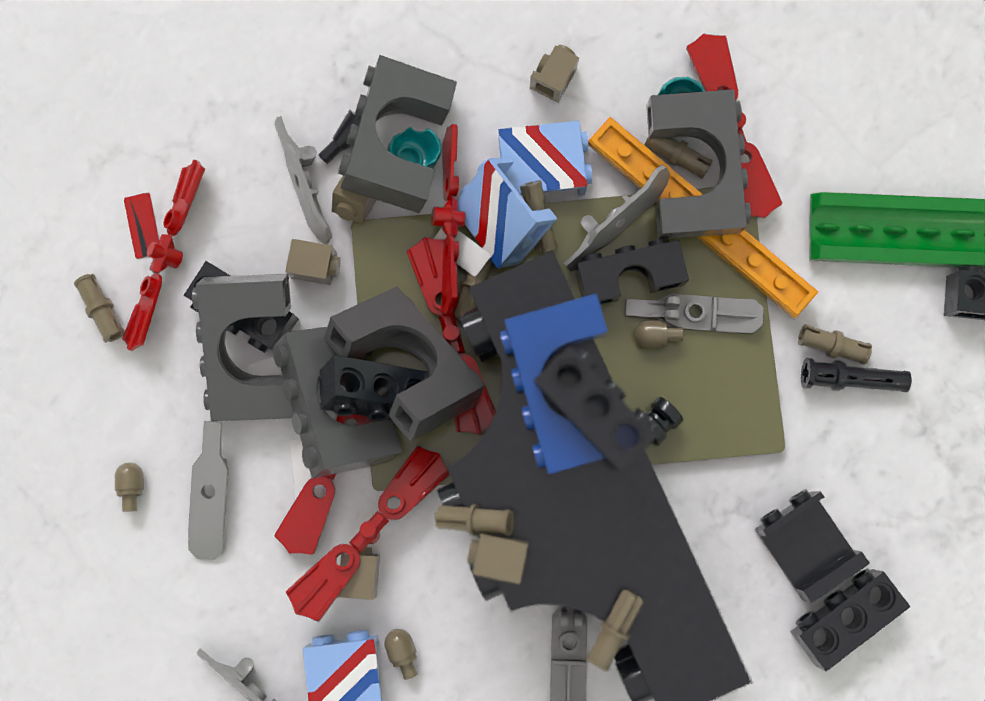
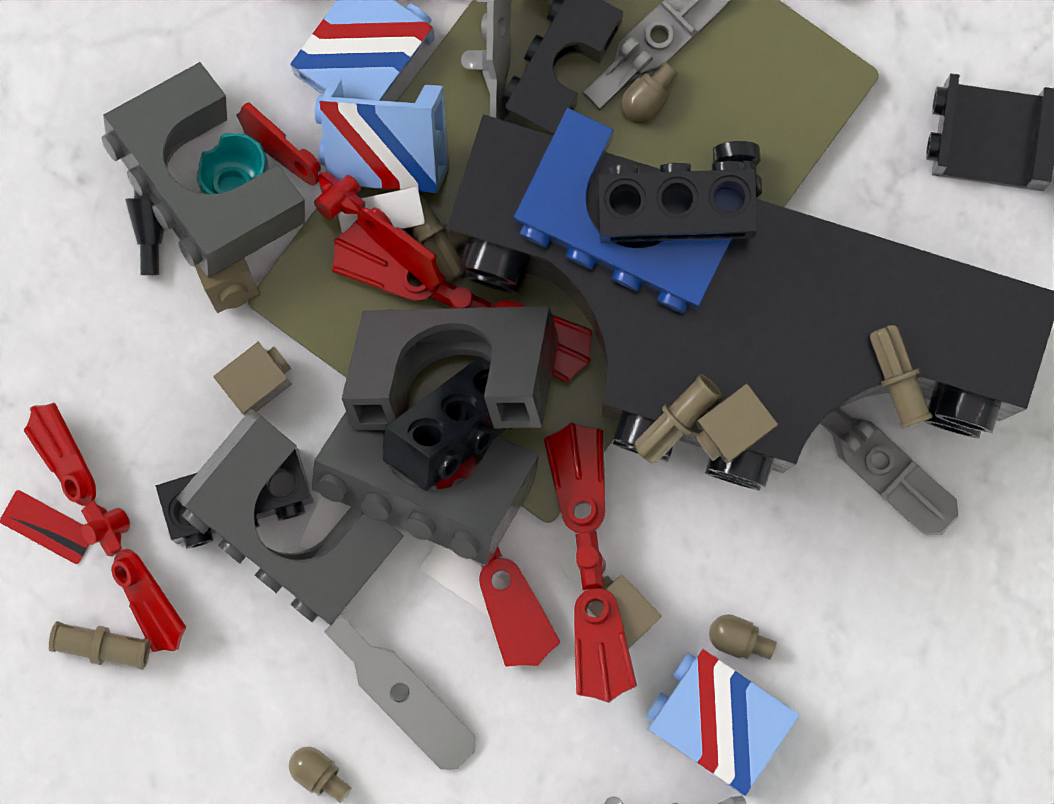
camera: 45 degrees left, 0 degrees up
light grey piece [274,116,333,244] -> none
dark tan pin [520,180,558,253] -> none

